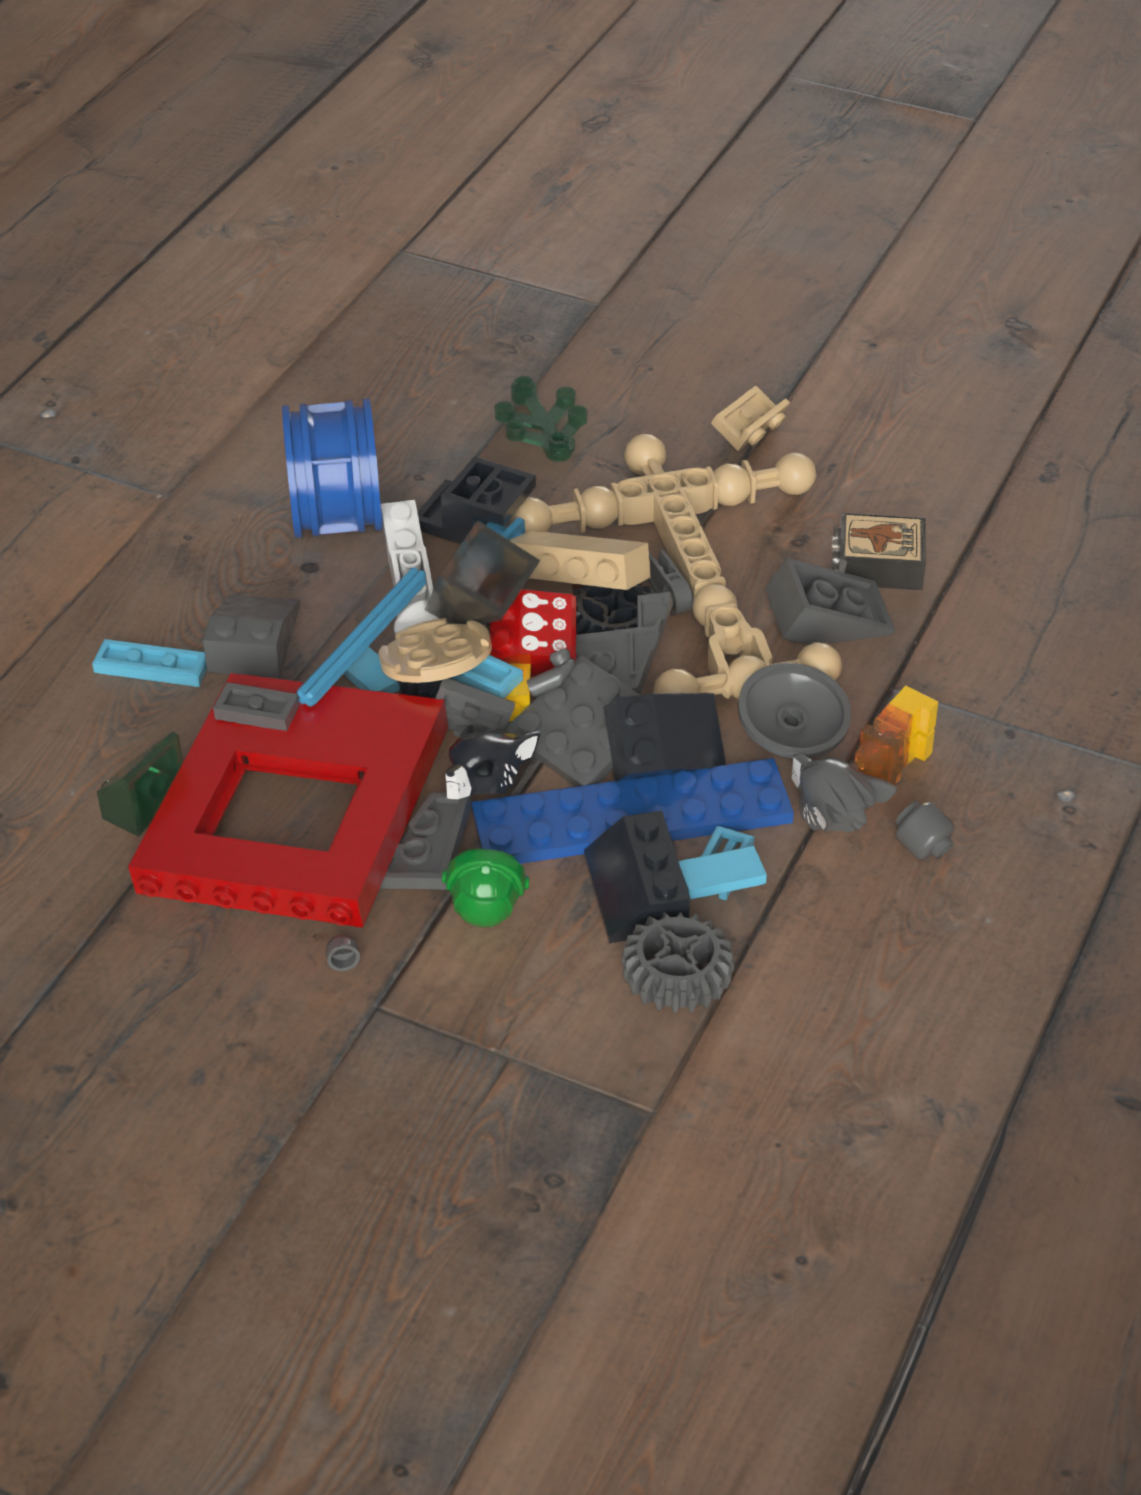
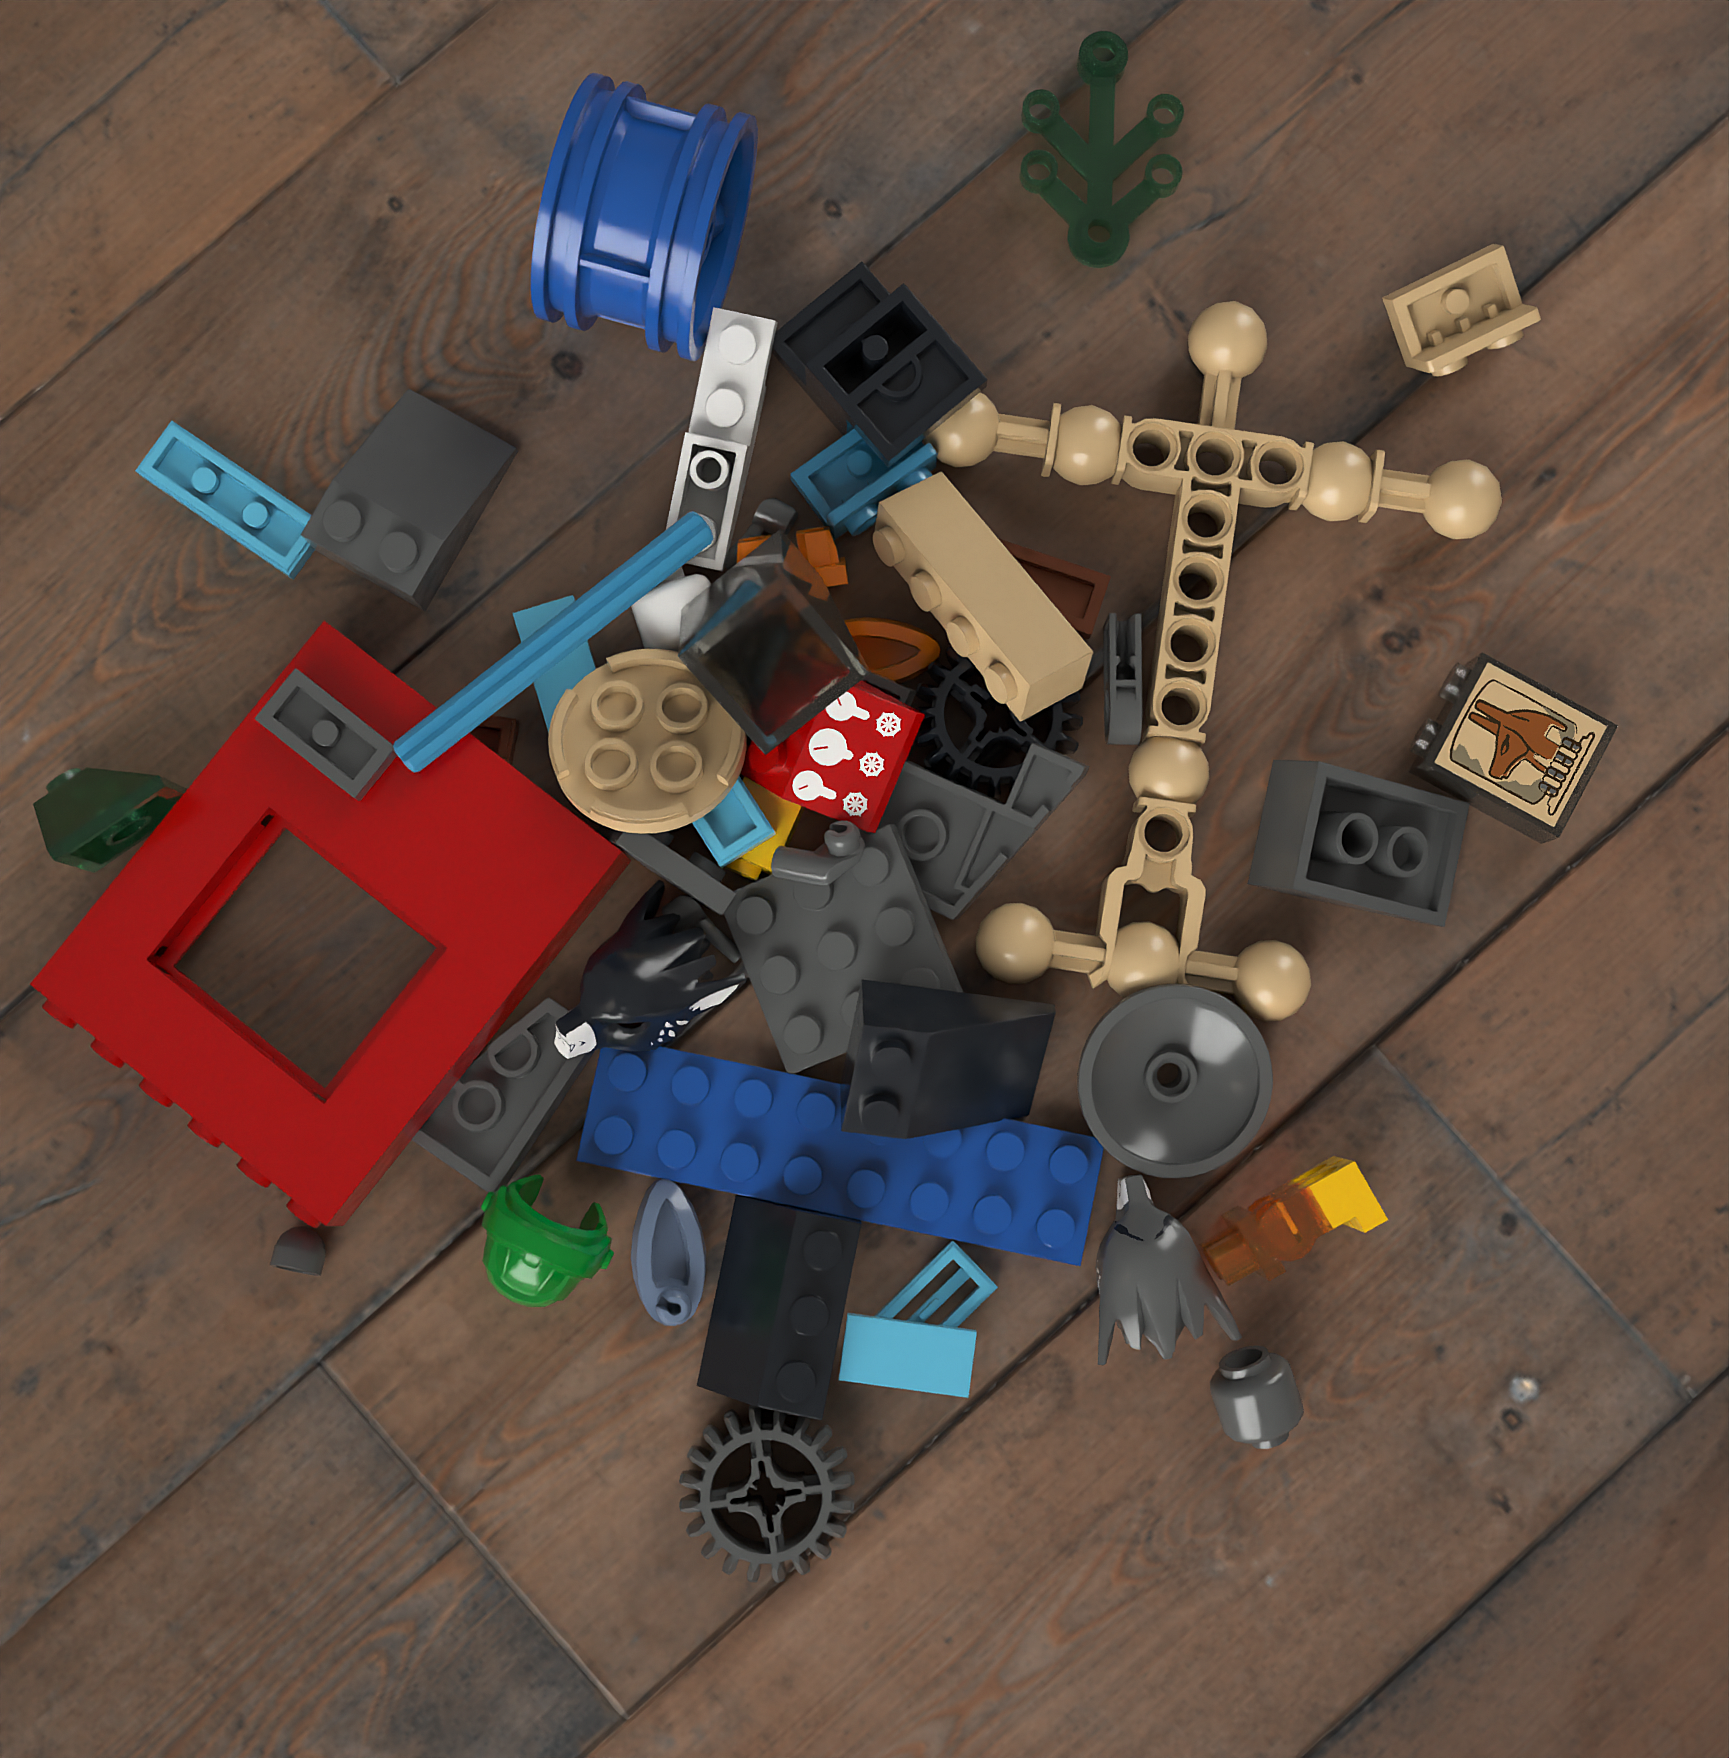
camera: 20 degrees right, 40 degrees up
none -> sand blue arm [631,1179,706,1326]

